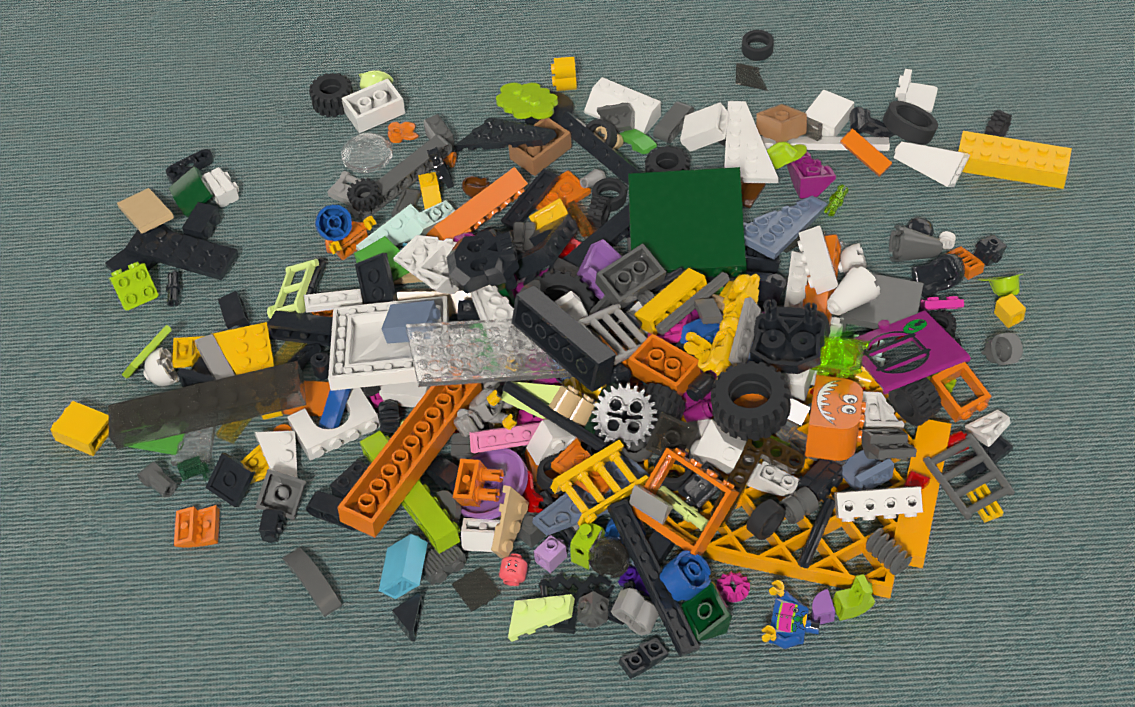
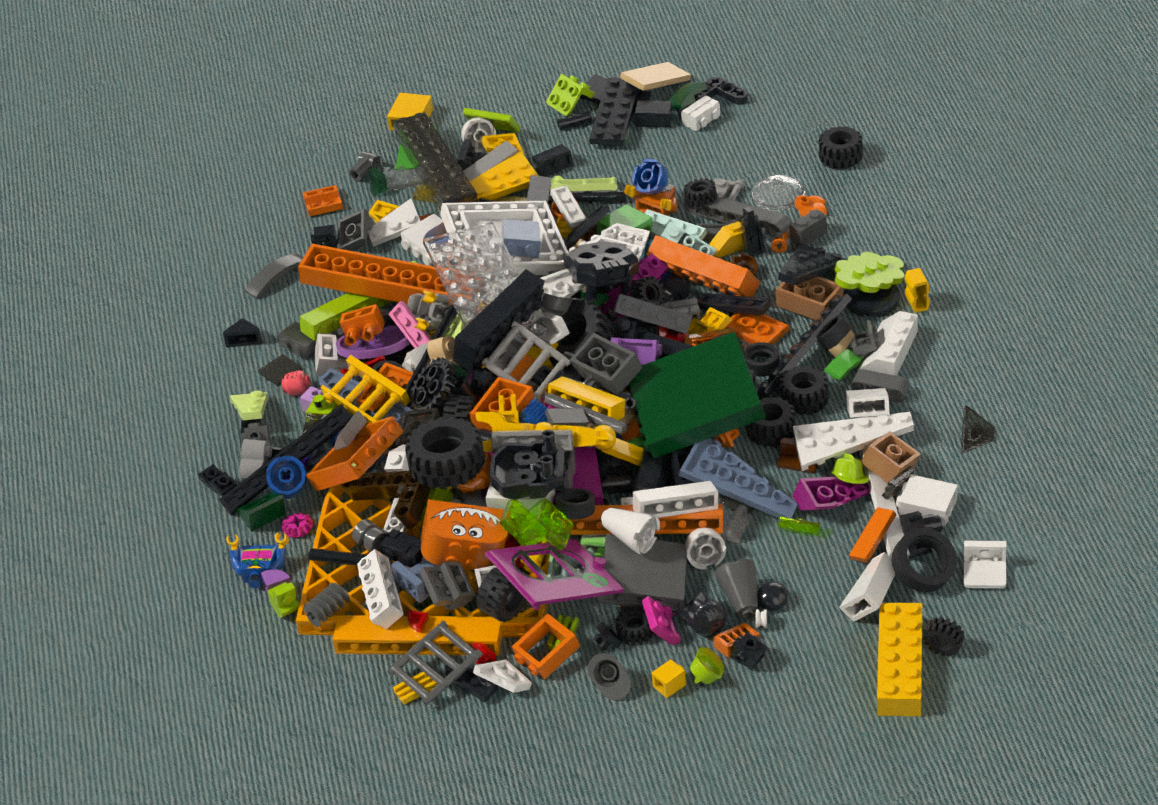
camera: 80 degrees right, 10 degrees down
black plate [205,453,255,507] -> none
white brick [342,78,405,133] -> none
yellowish green piece [359,71,393,89] -> none
medium azure brick [379,534,428,599] -> none
tan wing [491,485,529,558] -> none
black piece [538,574,614,606] -> none
light grey cone [580,169,606,188] -> none
black tyre [742,30,774,61] -> none
black tyre [746,499,785,540] -> none

